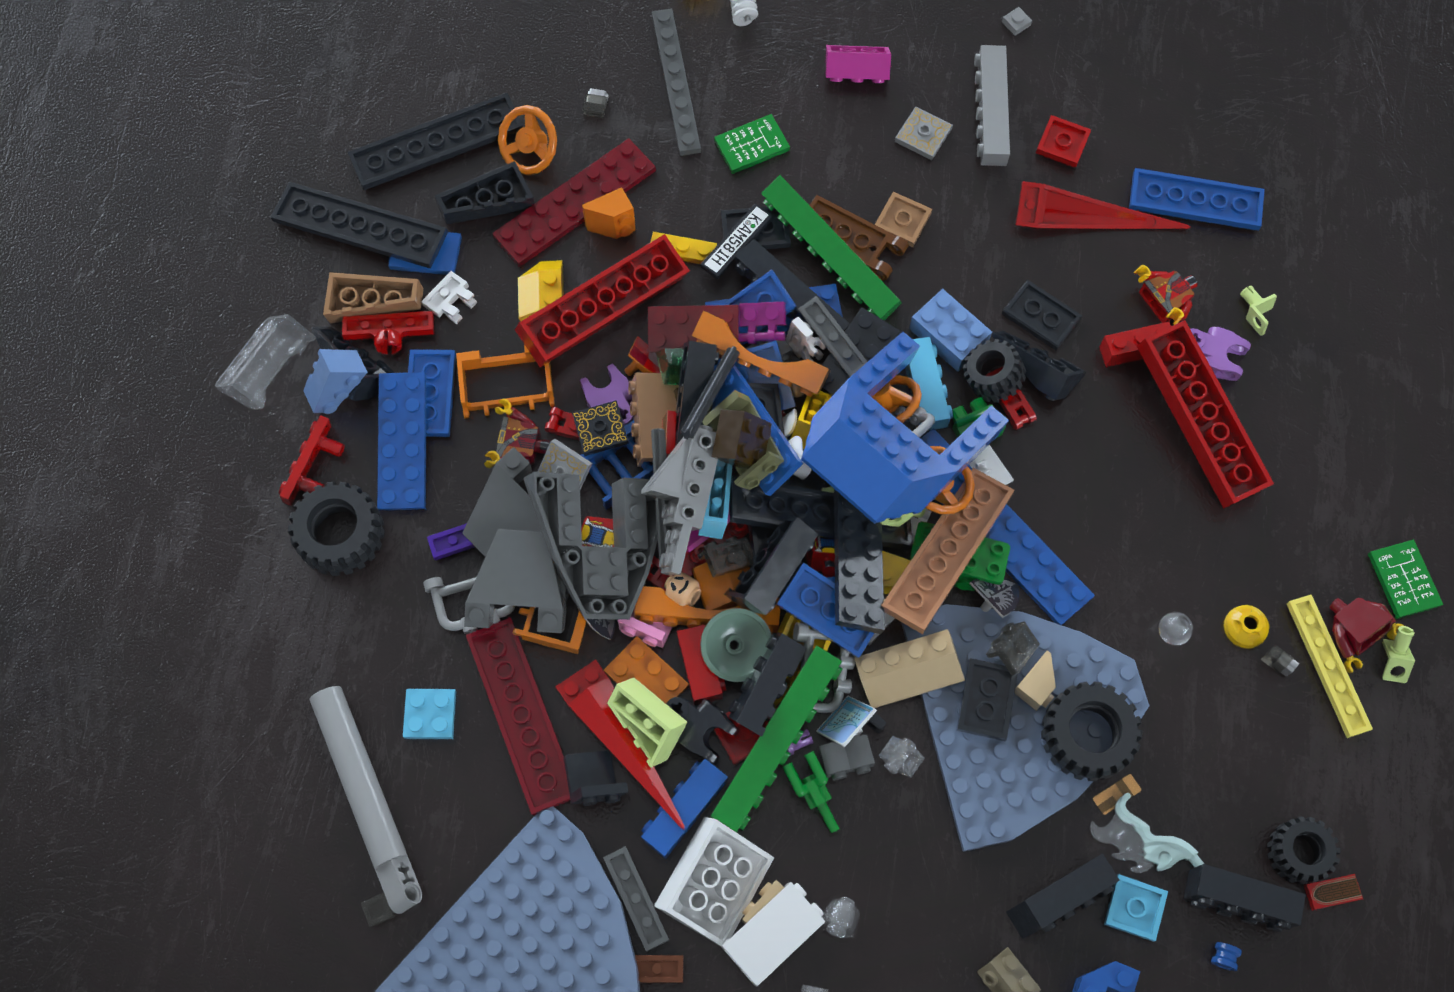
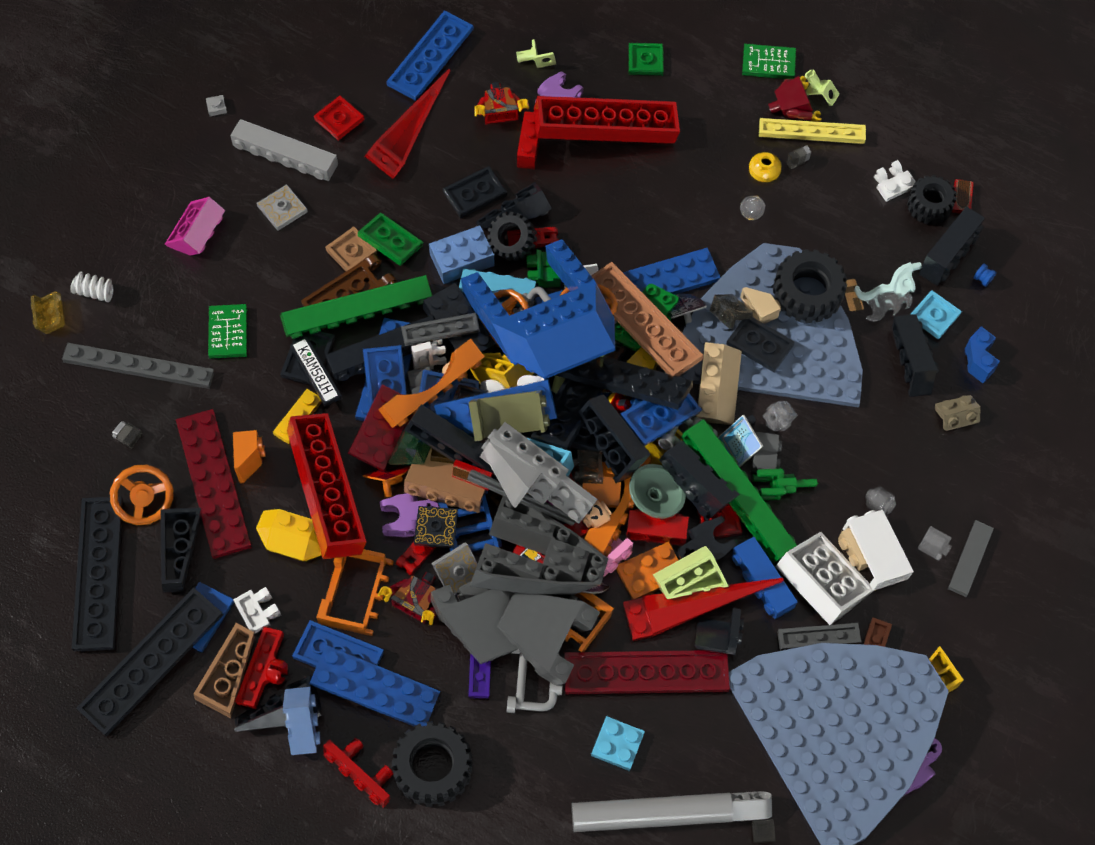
camera: 70 degrees left, 5 degrees down
clear windscreen [215,314,317,409] -> none
black axle [681,346,740,440] -> none
dark brown brick [711,409,772,469] -> none
magenta plate [739,301,786,344] -> none
none -> green tile [357,212,423,266]
none -> green tile [629,43,664,75]
none -> white plate [874,160,916,202]

